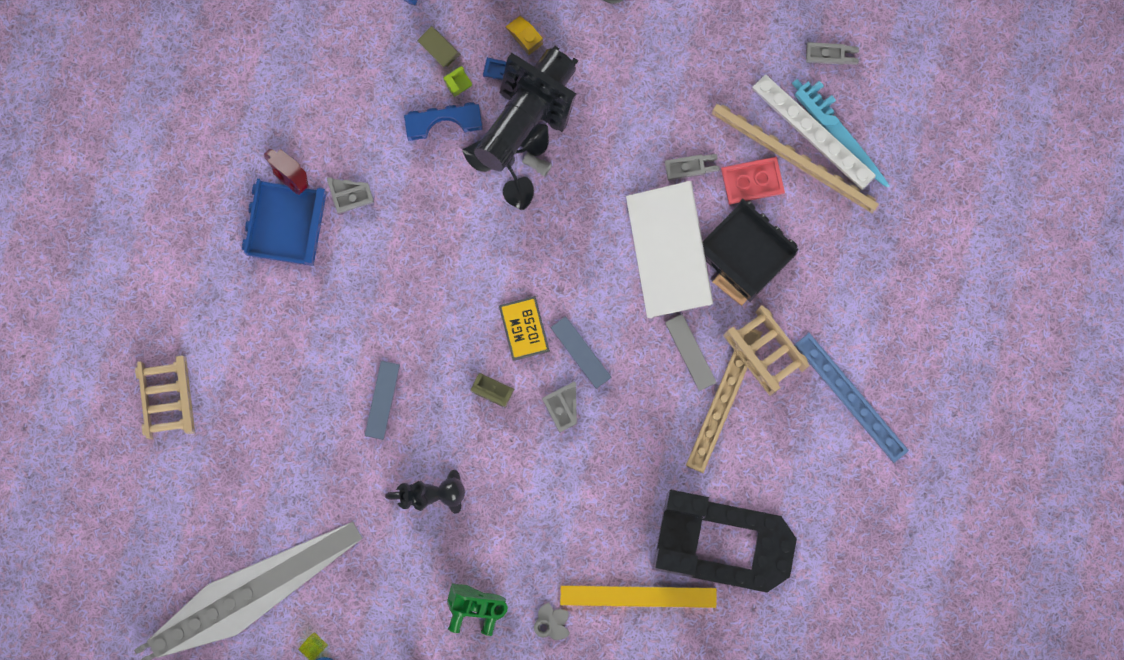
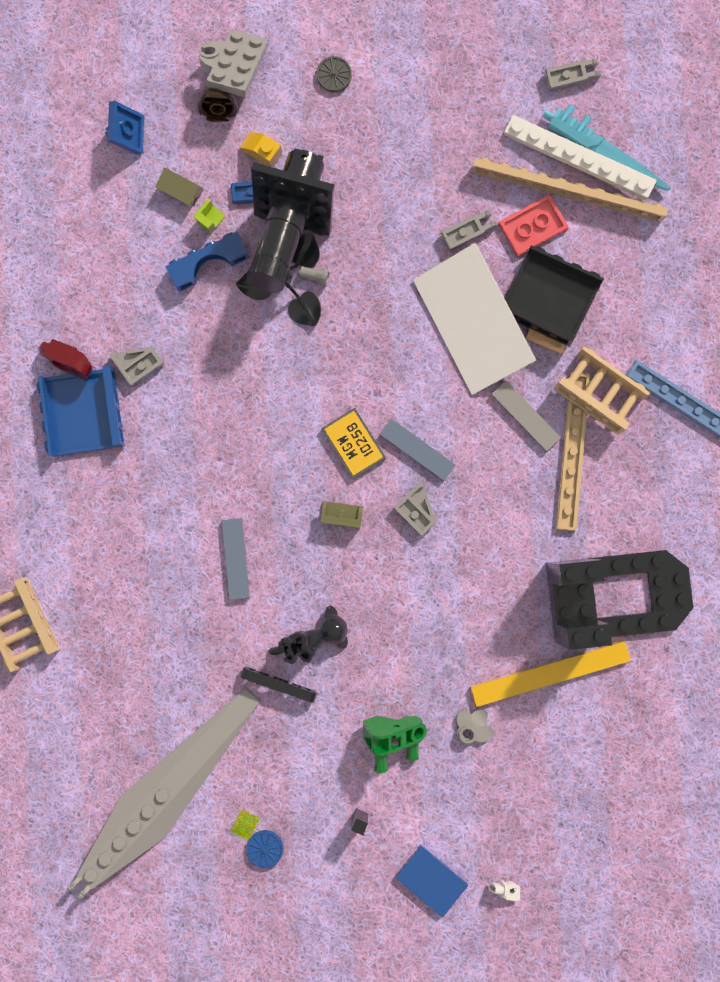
camera: 15 degrees left, 5 degrees up
none -> black beam [240,666,317,703]

